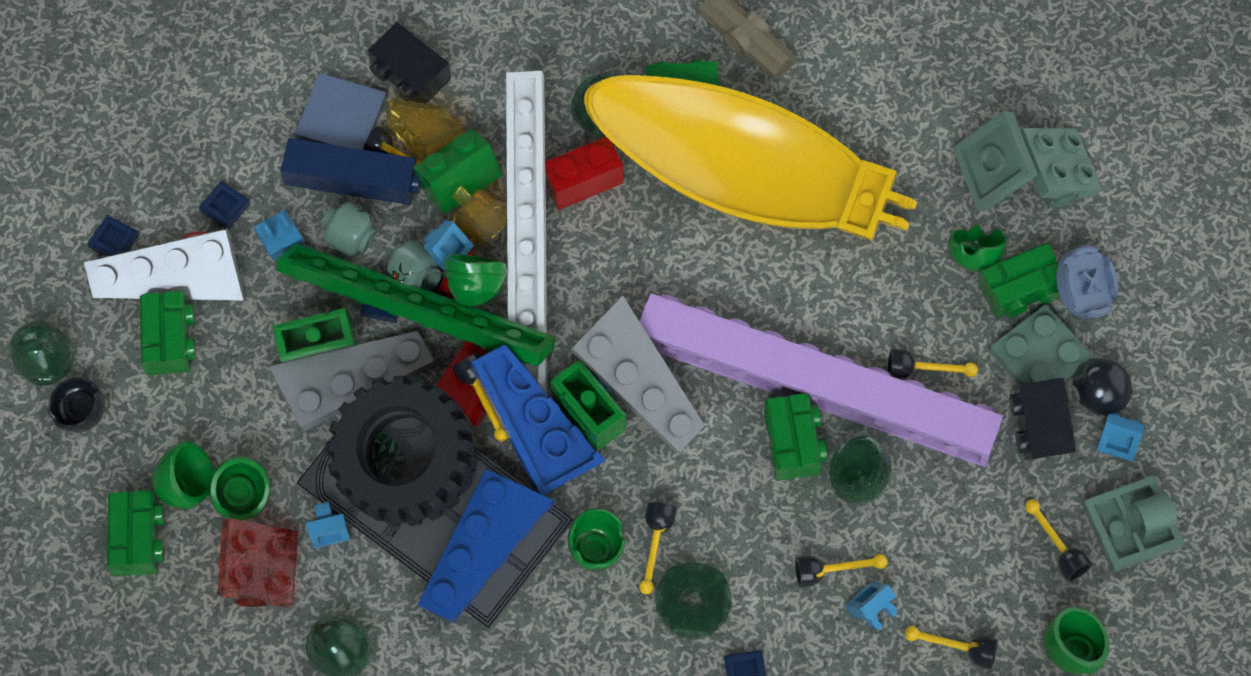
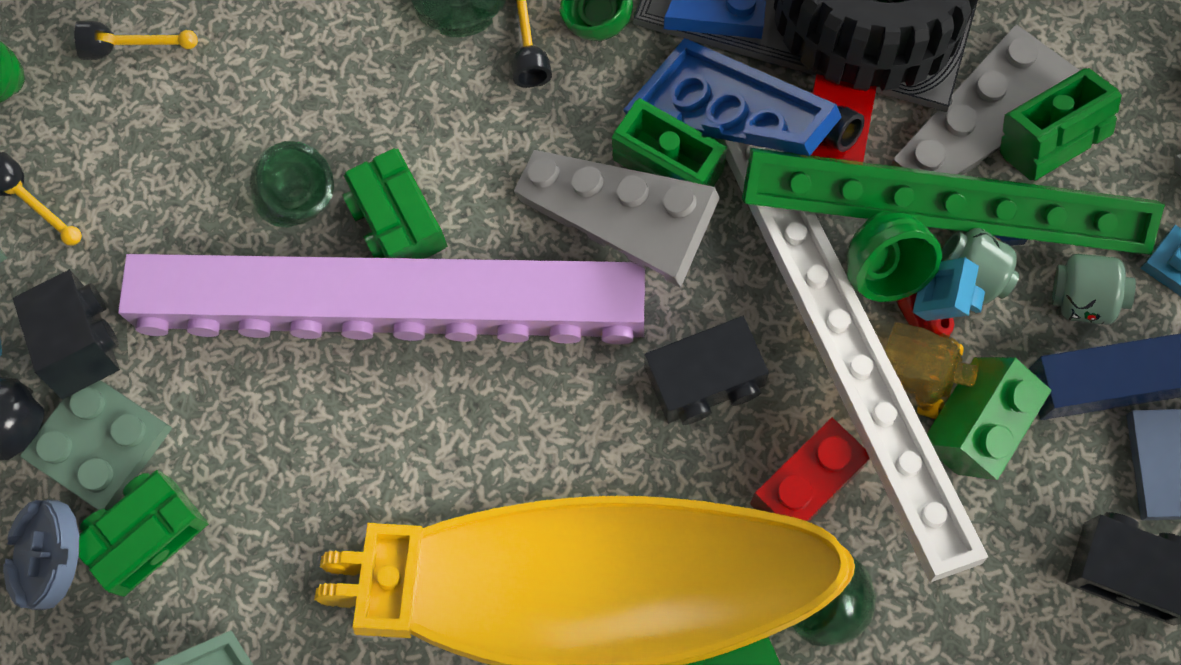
camera: 165 degrees right, 5 degrees up
black hinge [363,126,420,164] -> none
clear yellow slope [386,99,465,162] -> none
hinge [795,554,888,588] -> none
dark azure tile [845,581,897,630] -> none
hinge [888,348,978,379] -> none
green hair [947,225,1007,272] -> none
none -> black brick [644,315,769,425]

